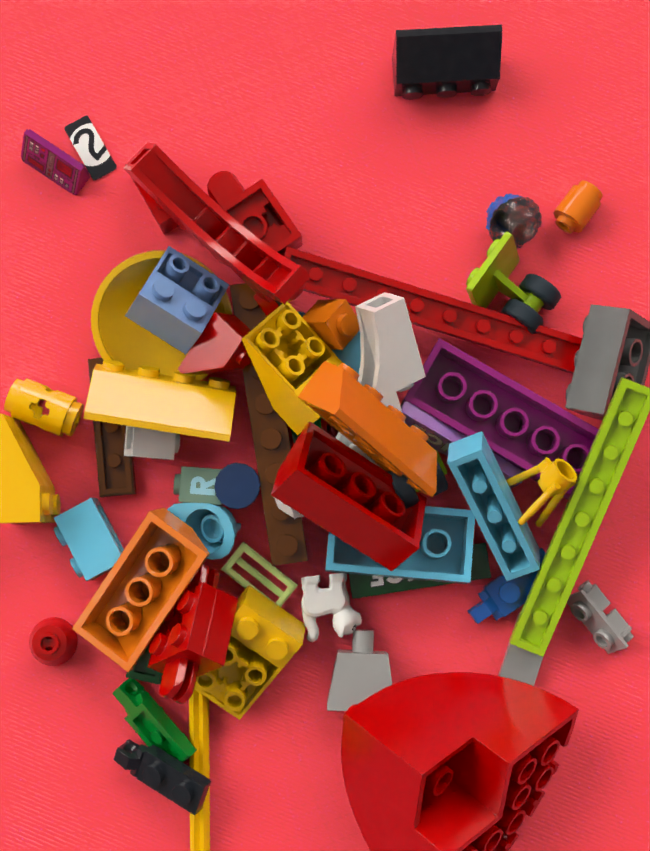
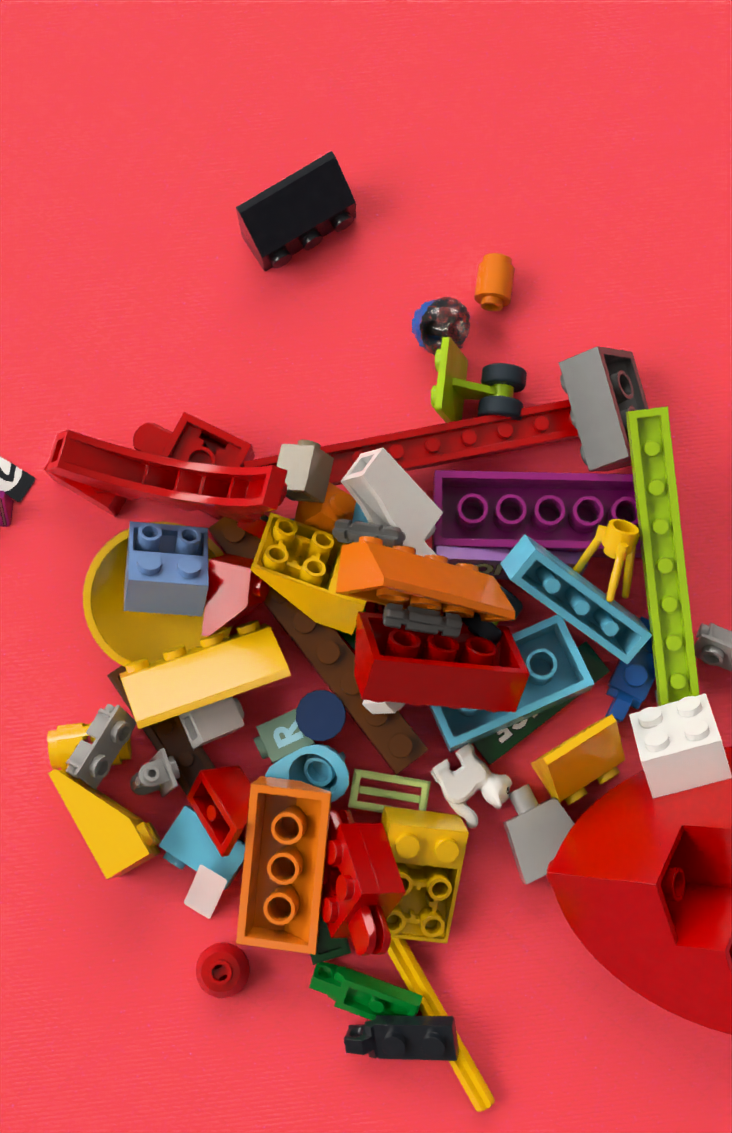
camera: 25 degrees left, 5 degrees down
none -> light grey hinge [65,704,136,790]
none -> light grey hinge [130,748,180,797]
none -> white sticker [184,865,227,919]
none -> red slope [186,765,251,857]
none -> dark tan brick [277,440,334,503]
none -> dark grey axle [332,519,406,548]
none -> dark grey axle [382,603,462,638]
none -> yellow slope [530,714,625,805]
none -> white brick [629,693,732,799]

